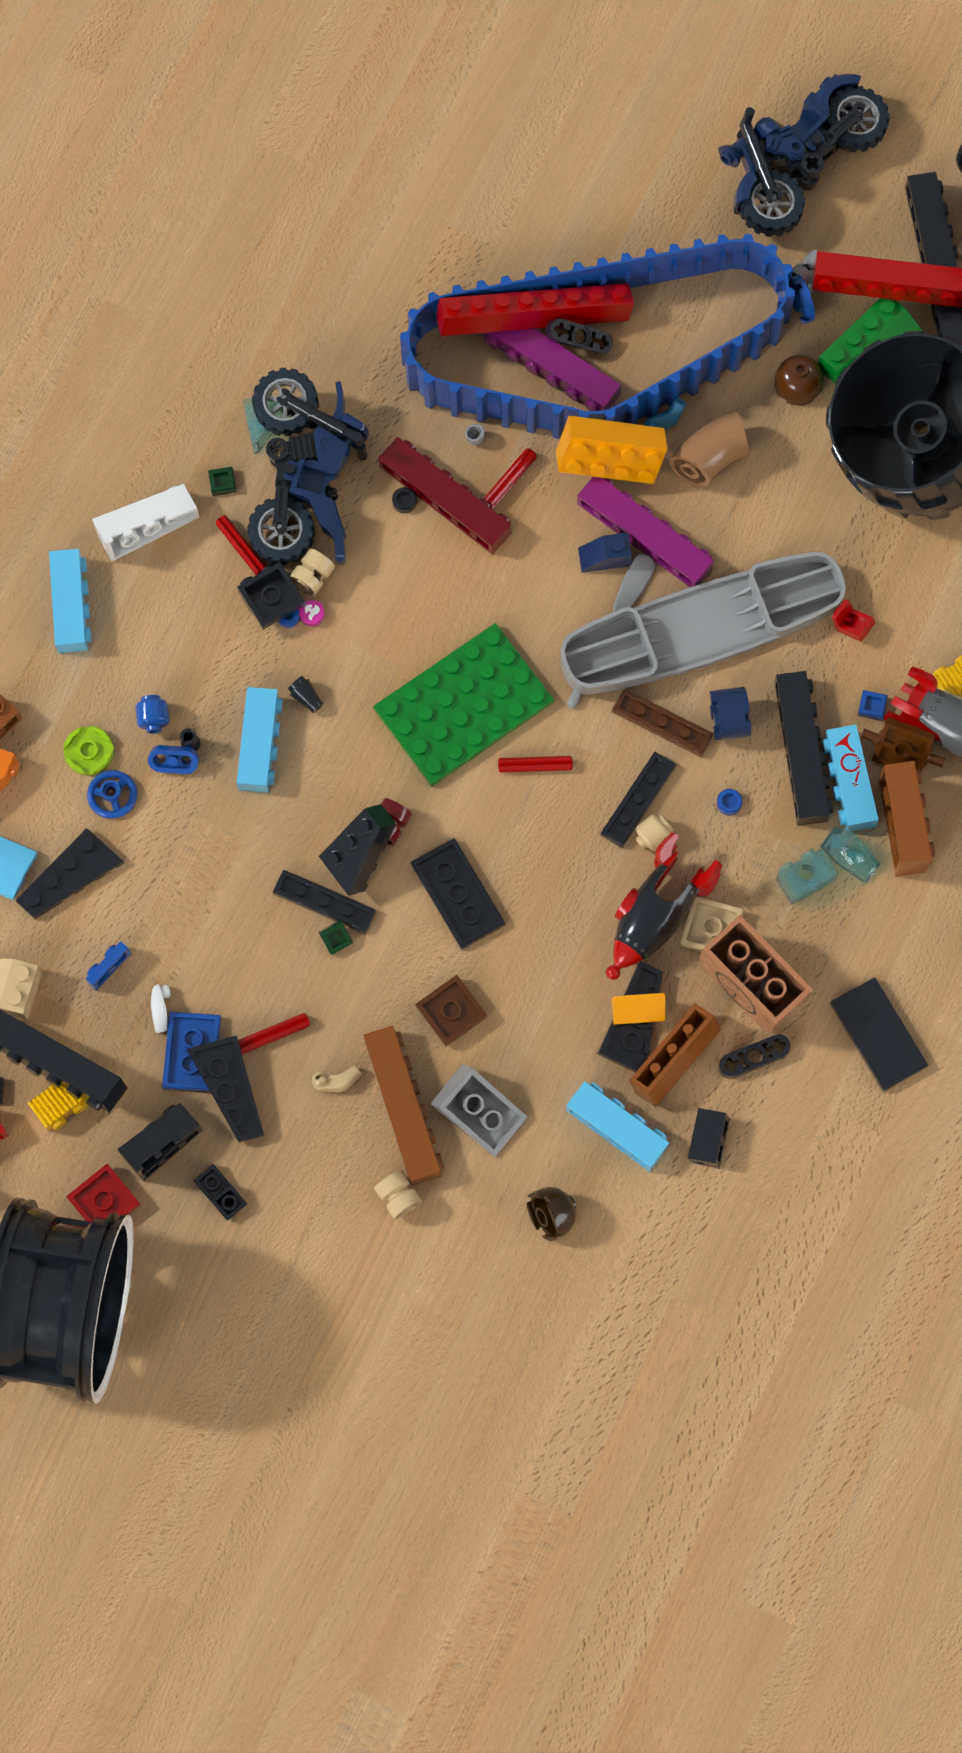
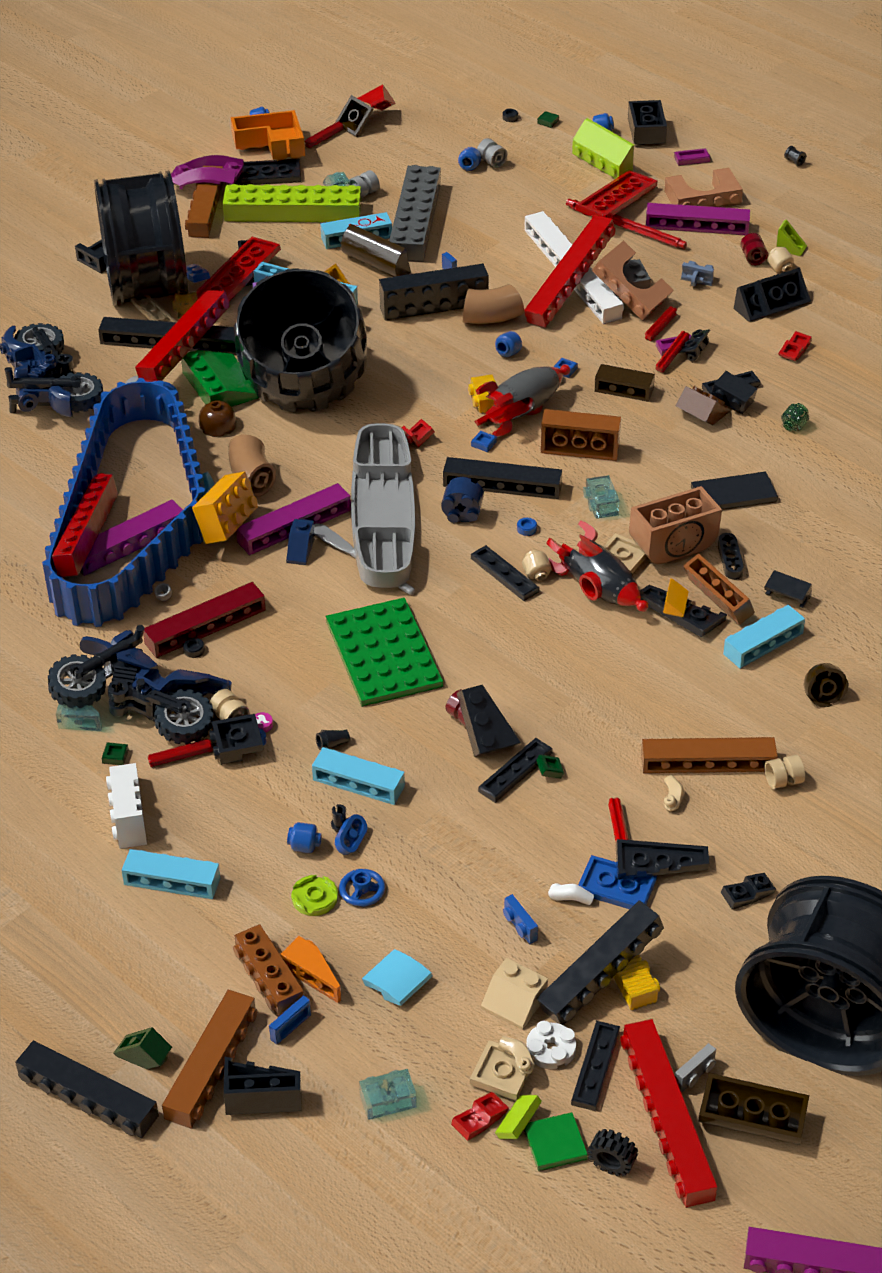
camera: 75 degrees left, 30 degrees down
black wing [15,828,124,919] -> none
red plate [66,1164,141,1222] -> none
black wedge [117,1103,203,1182] -> none
black tile [410,838,506,950] -> none
reddish brown plate [415,975,487,1047] -> none
light grey slope [430,1064,528,1157] -> none
red axle [483,448,536,509] -> none
red axle [498,756,573,773] -> none
black beam [545,319,613,354] -> none
reddish brown tile [612,689,713,757] -> none
clear light blue slope [820,827,881,883] -> none
medium azure brick [821,724,879,833] -> none
reddish brown plate [861,717,946,772] -> none

